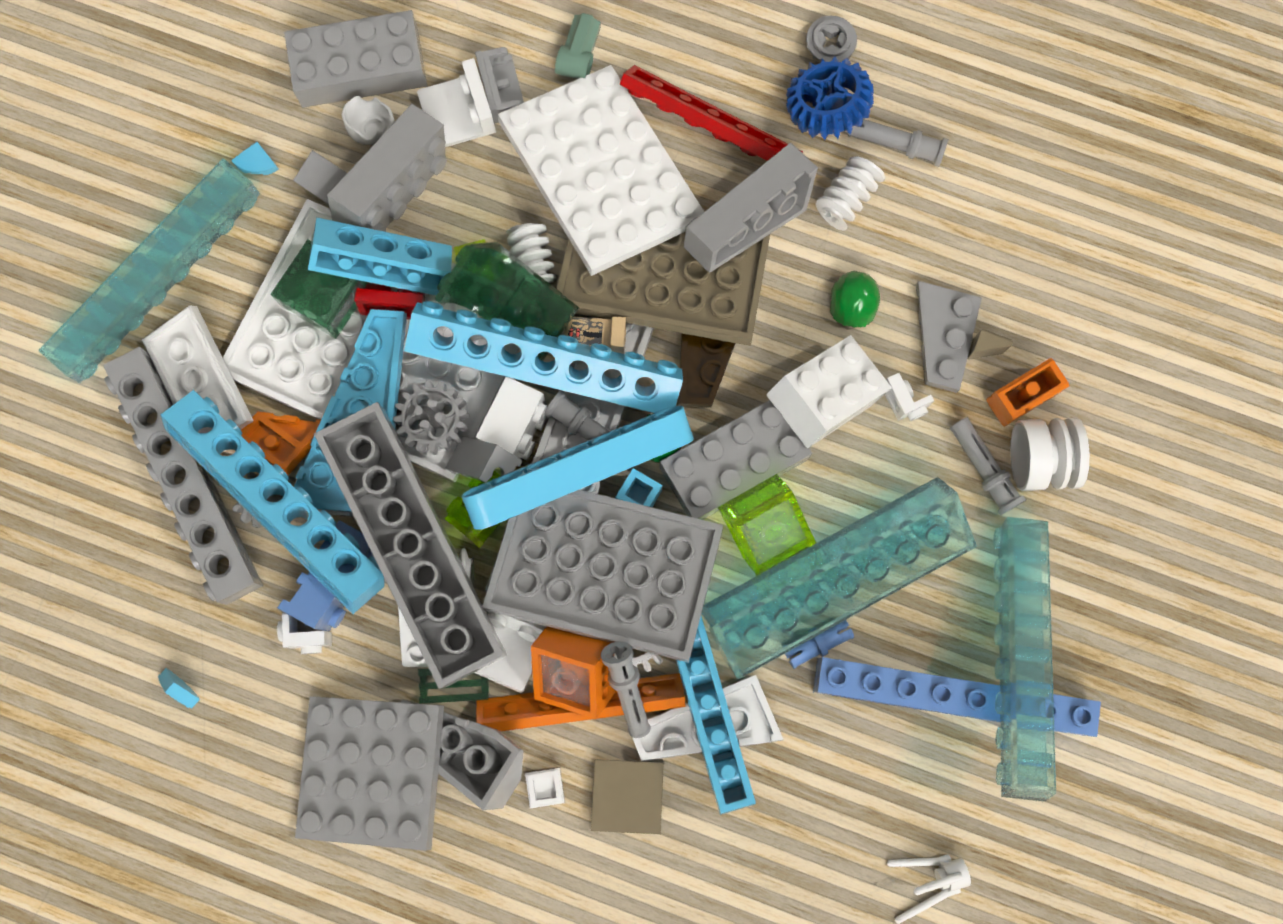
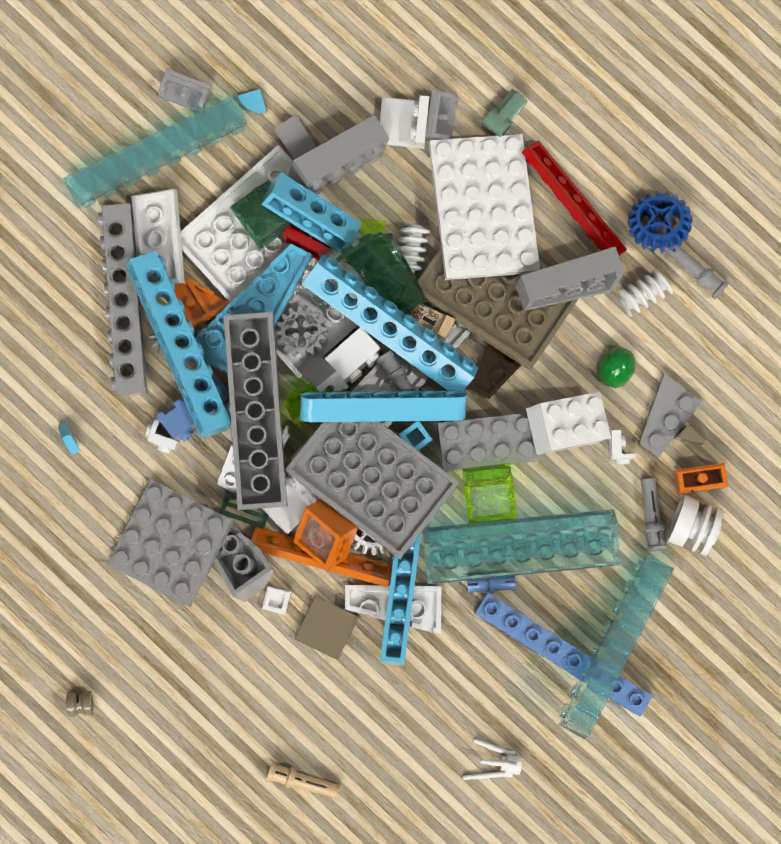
camera: 25 degrees right, 5 degrees up
light grey brick [284,10,428,108] -> none
white hair [341,96,395,145] -> none
light grey pin [601,641,651,738] -> none
light grey gear [806,15,857,62] -> none
none -> light grey hinge [158,68,212,114]

